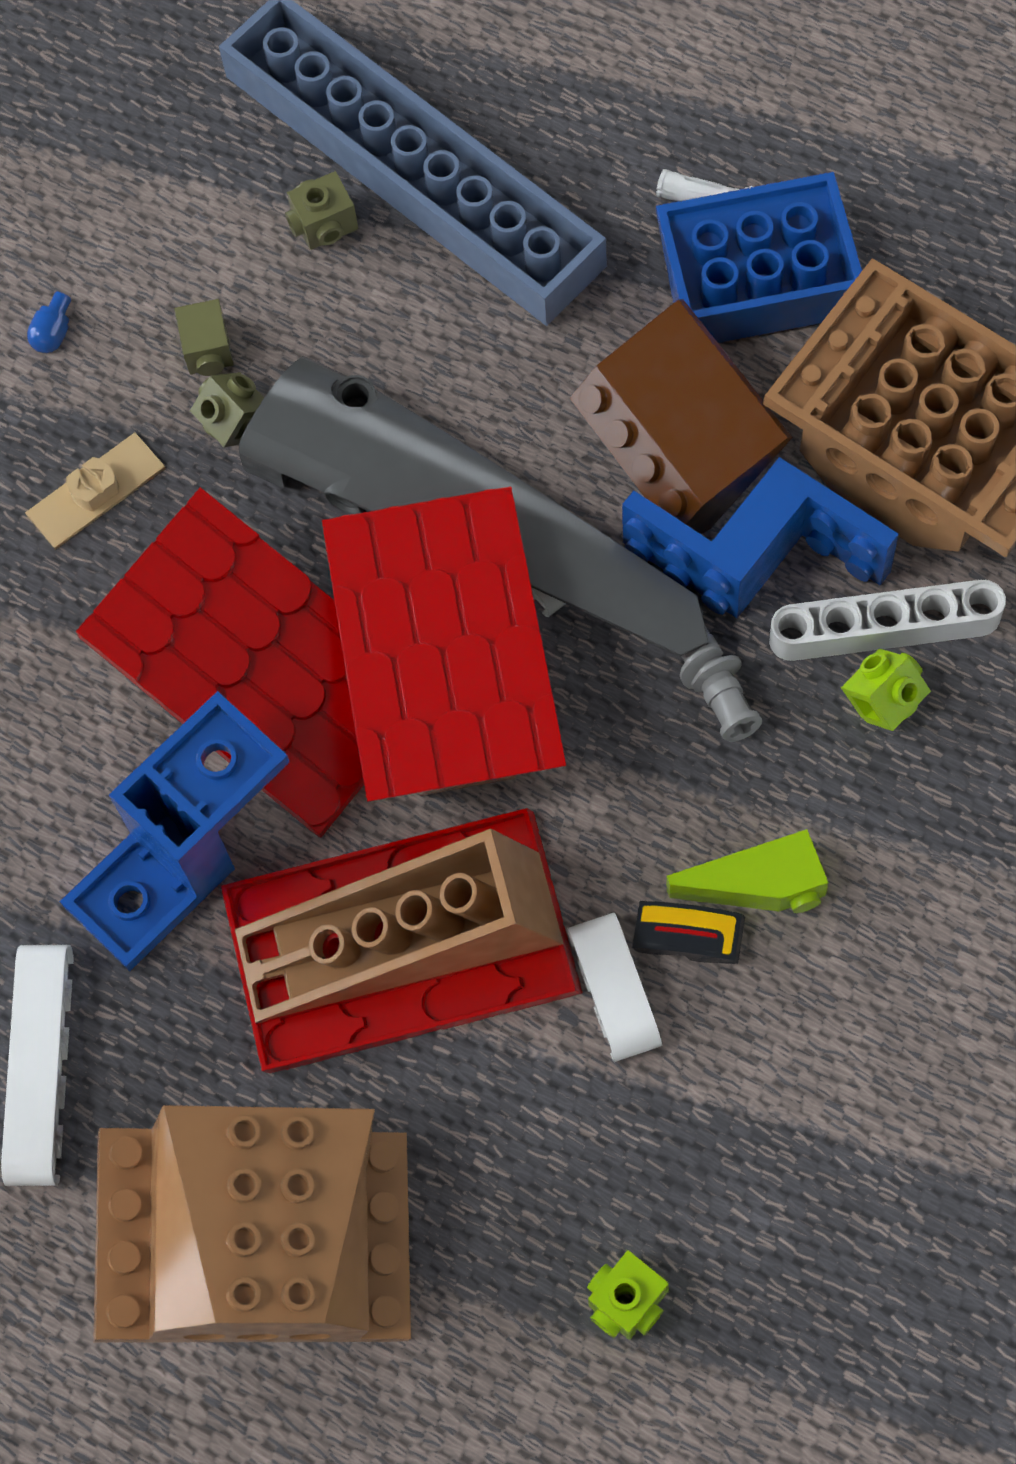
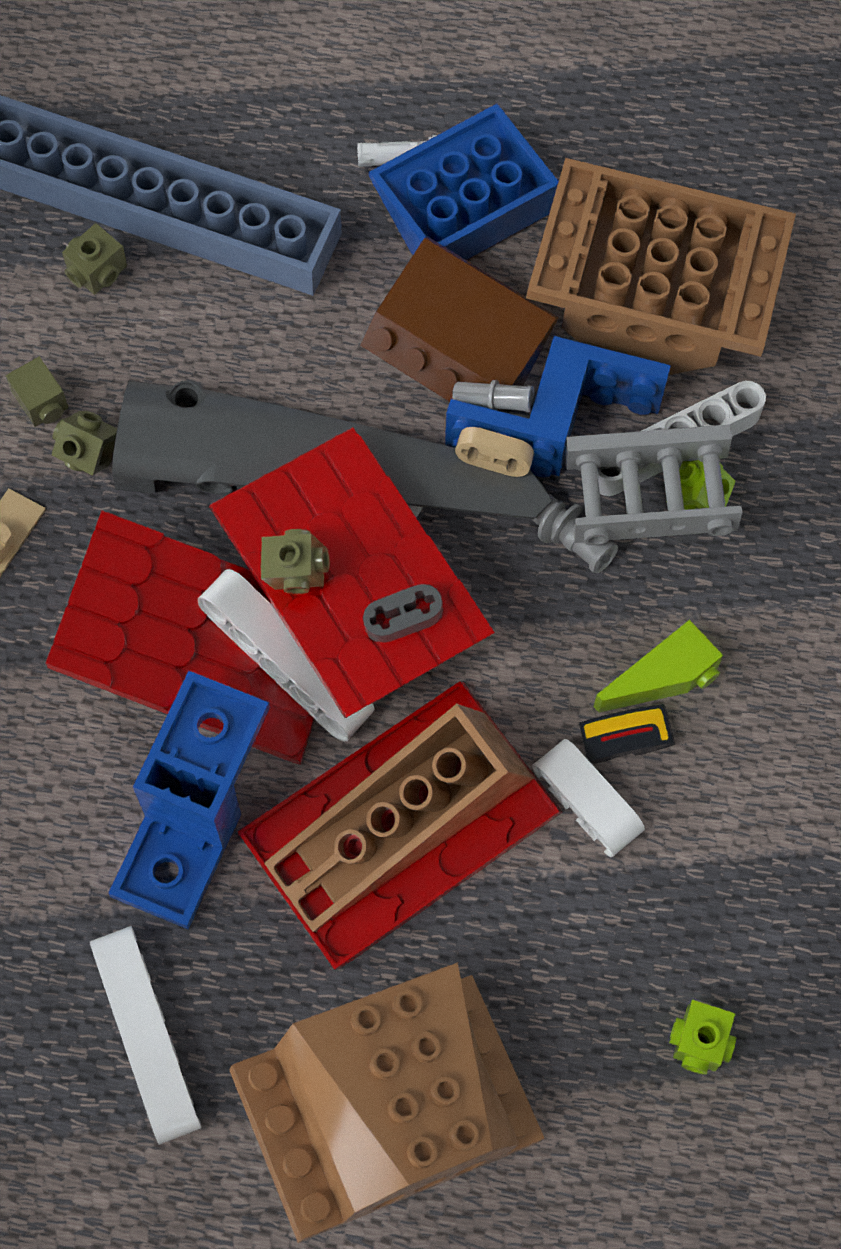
camera: 30 degrees left, 0 degrees up
none -> white beam [197,569,375,742]
none -> olive brick [261,529,330,594]
none -> dark grey beam [363,584,443,642]
none -> light grey axle [453,380,535,412]
none -> tan beam [455,427,534,477]
none -> light grey fence [565,425,742,546]

